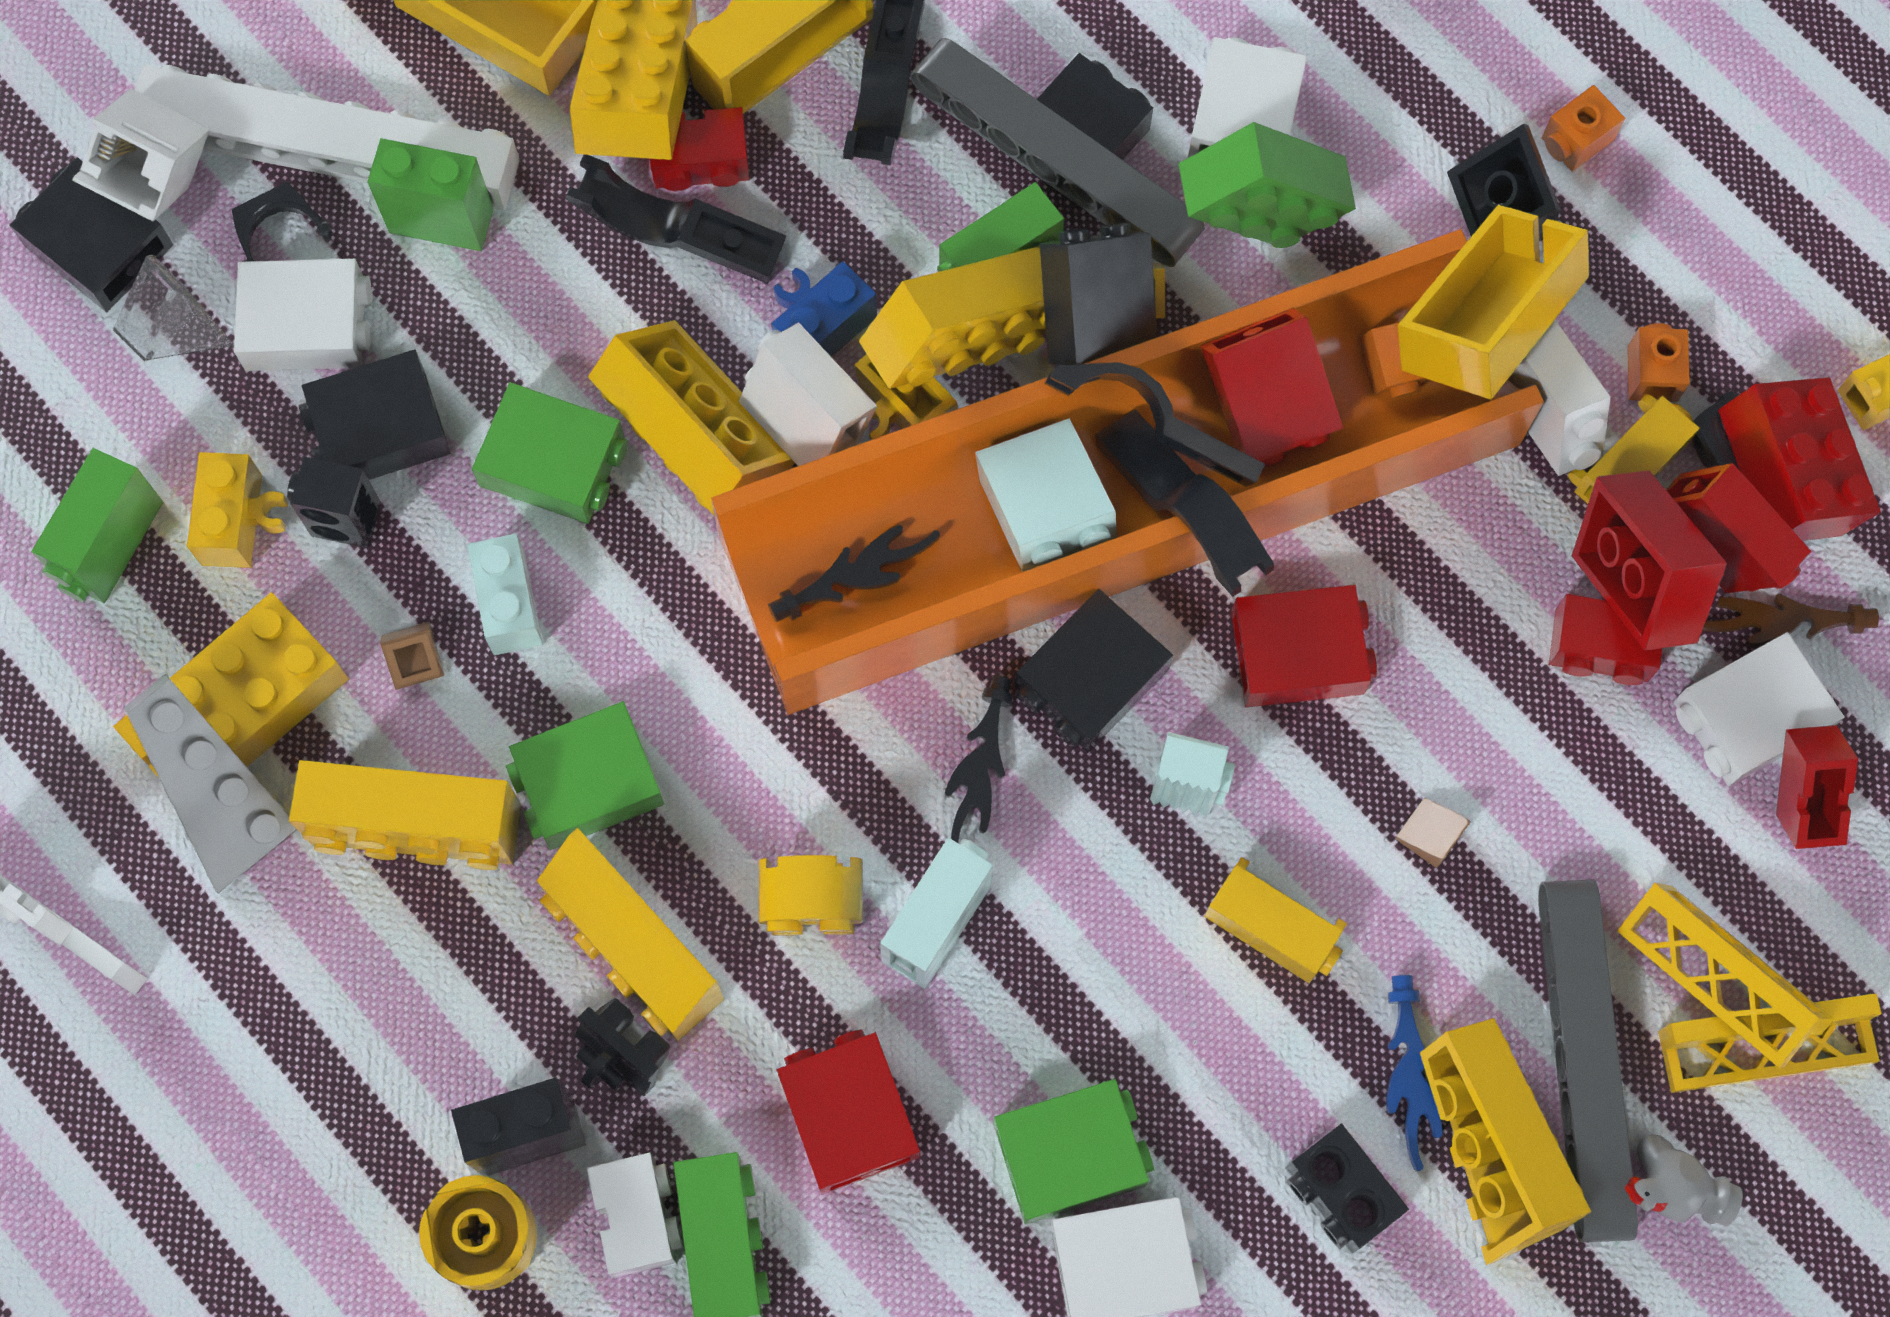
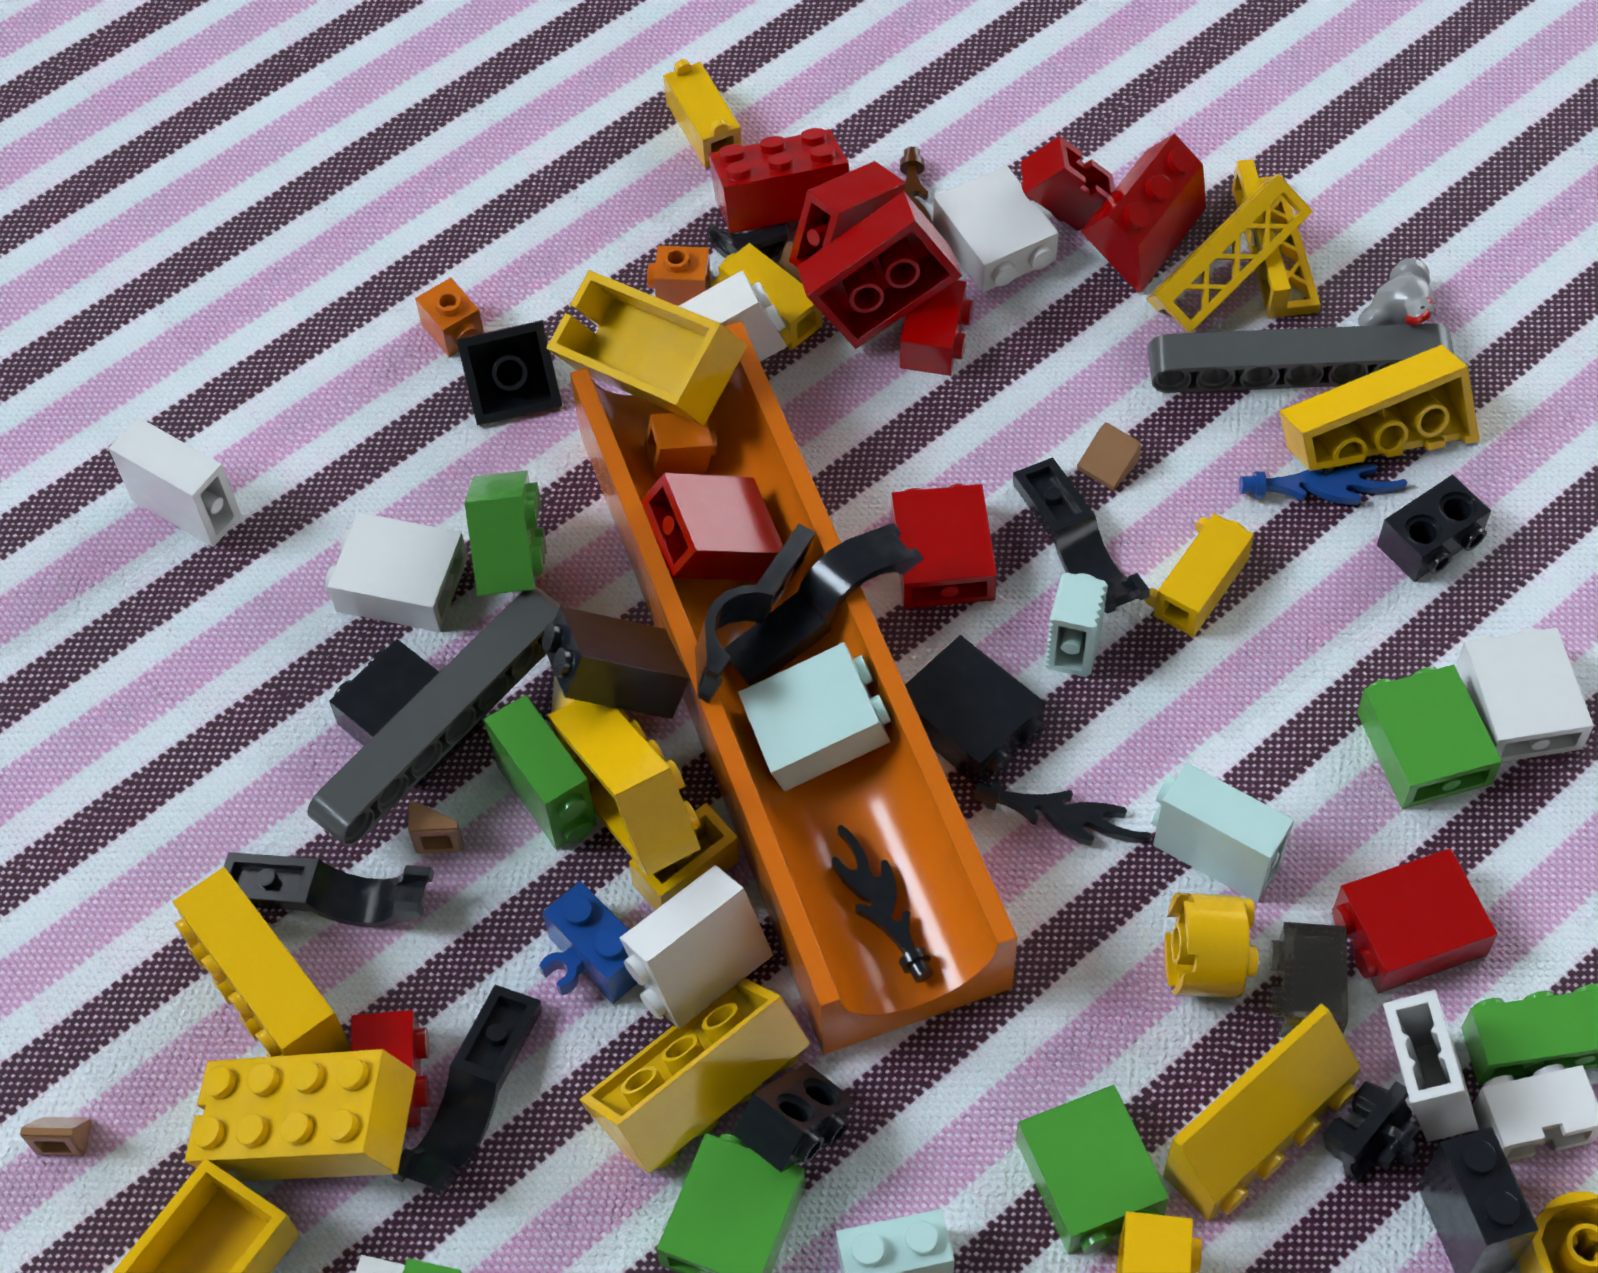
camera: 85 degrees left, 15 degrees down
none -> medium nougat slope [408,801,464,854]
none -> black brick [733,1063,855,1173]
none -> black piece [1013,457,1150,614]
none -> red slope [1081,133,1206,293]
none -> clear smoke brick [1269,922,1348,1037]
none -> white brick [1383,990,1479,1142]

